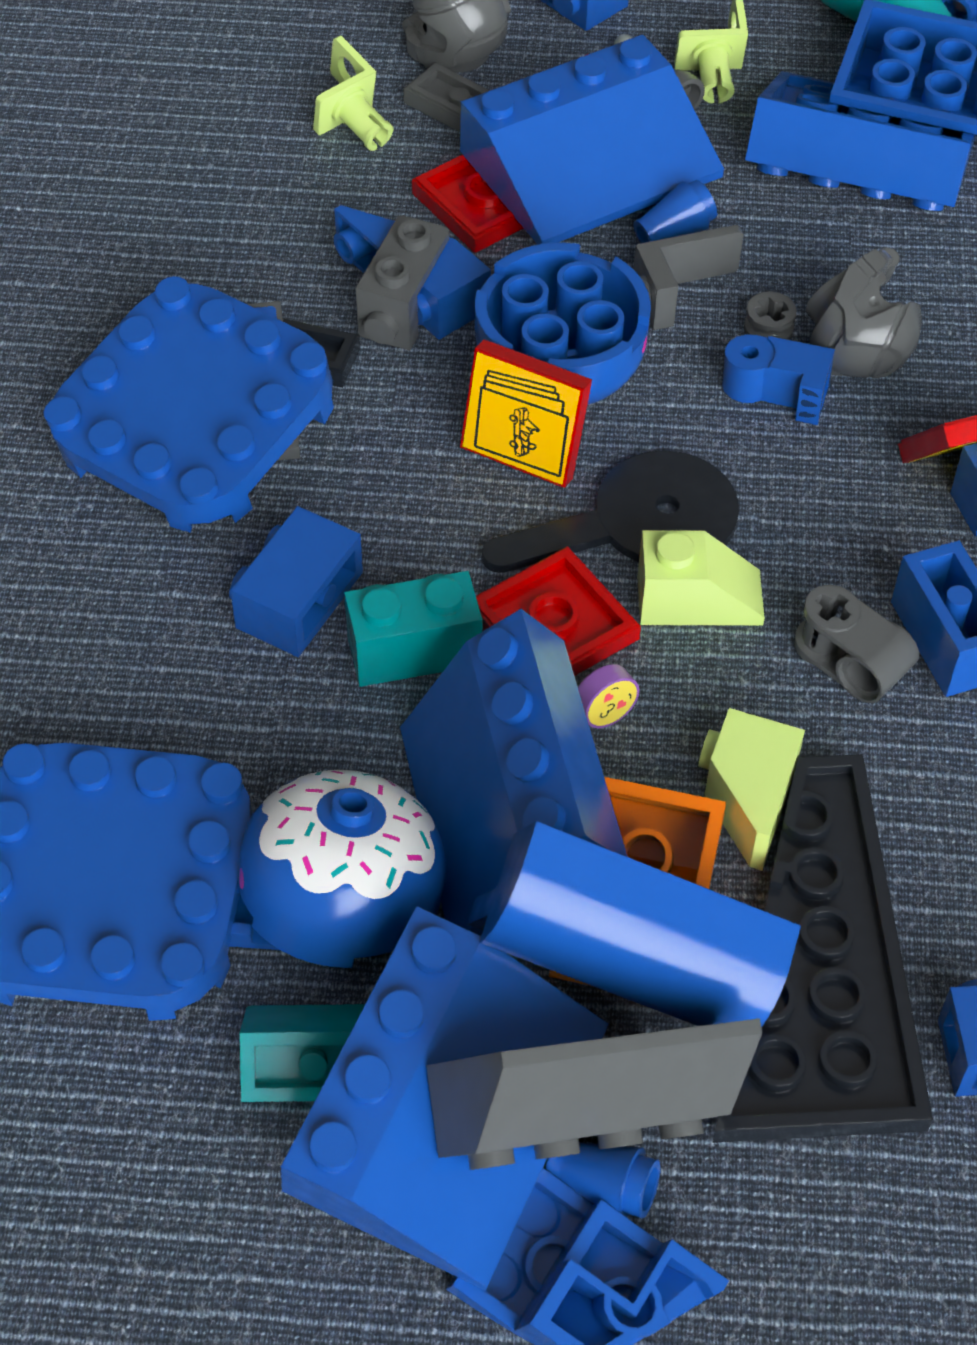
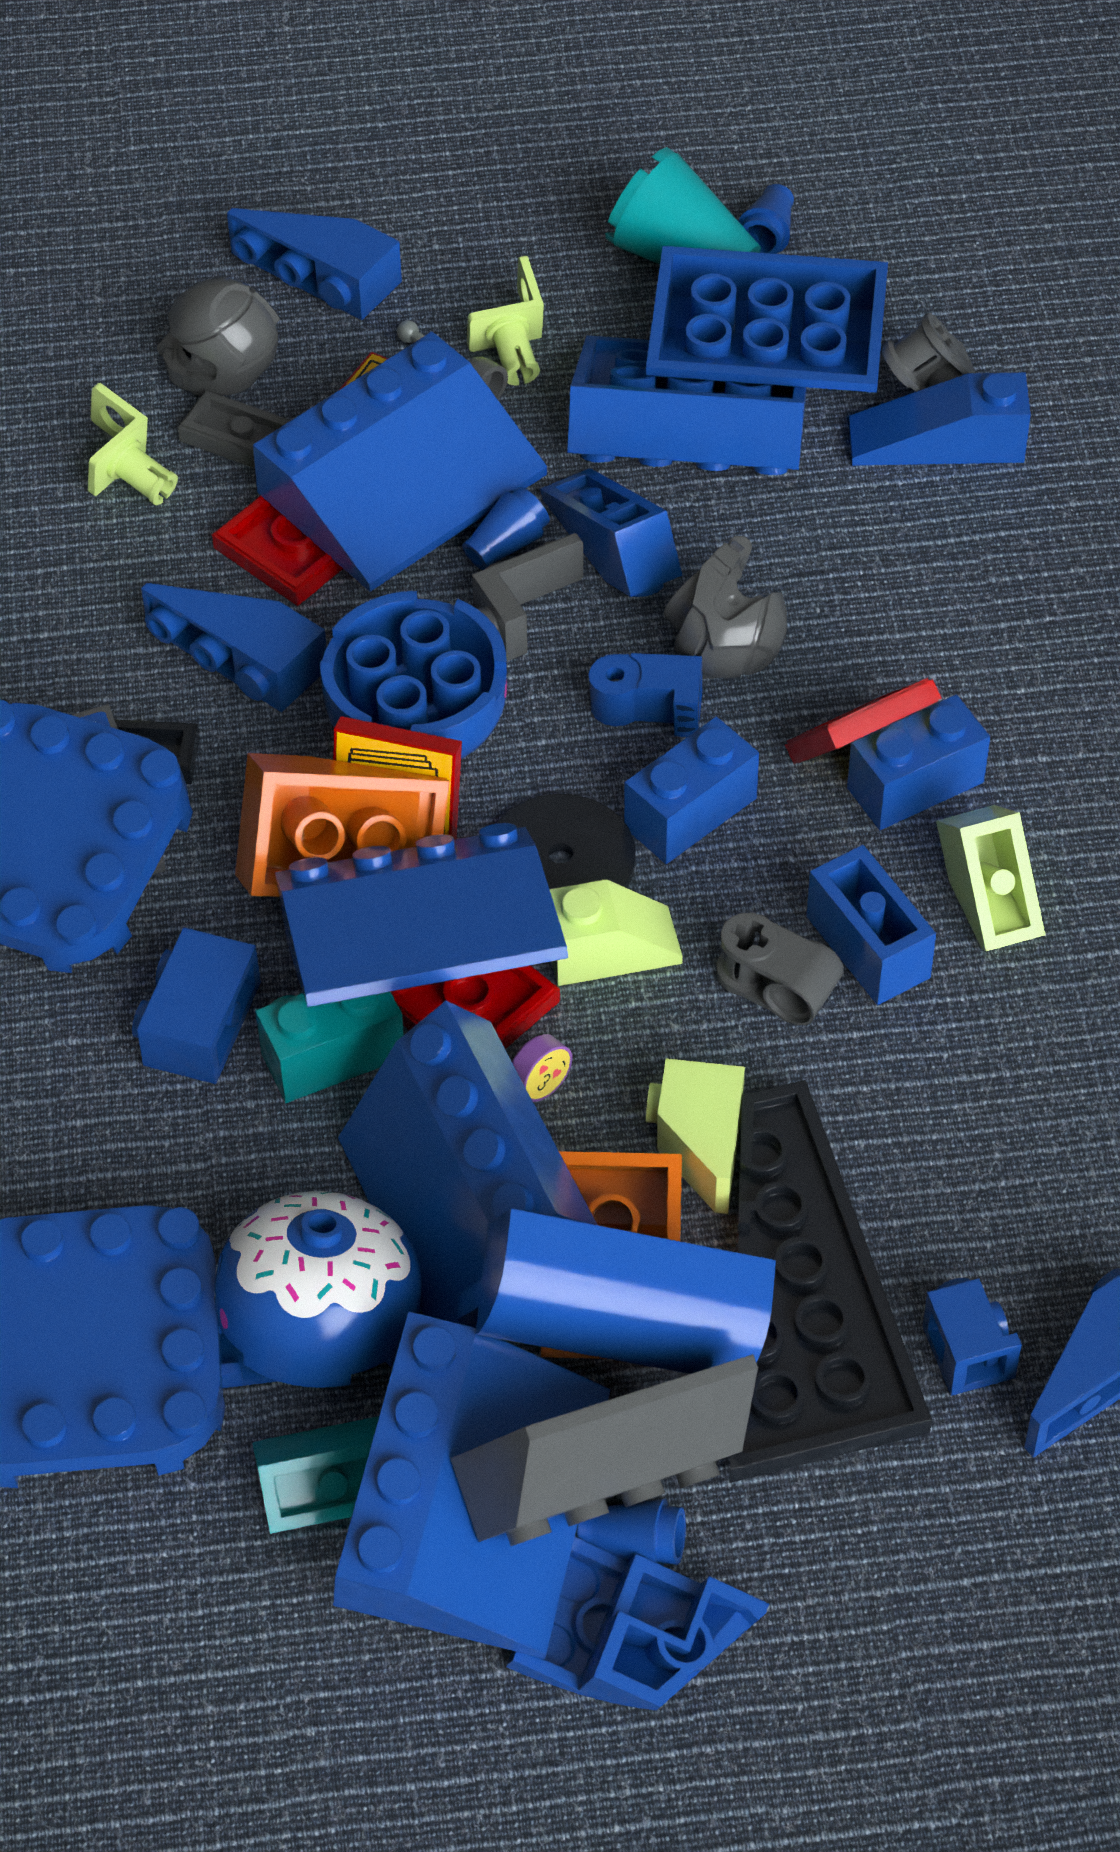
camera: 10 degrees left, 0 degrees up
dark grey bracket [356,215,449,351] -> none
dark grey bush [744,291,797,340] -> none
none -> orange slope [235,753,450,897]
none -> blue slope [275,823,568,1007]
none -> blue slope [540,468,682,597]
none -> blue brick [624,716,759,864]

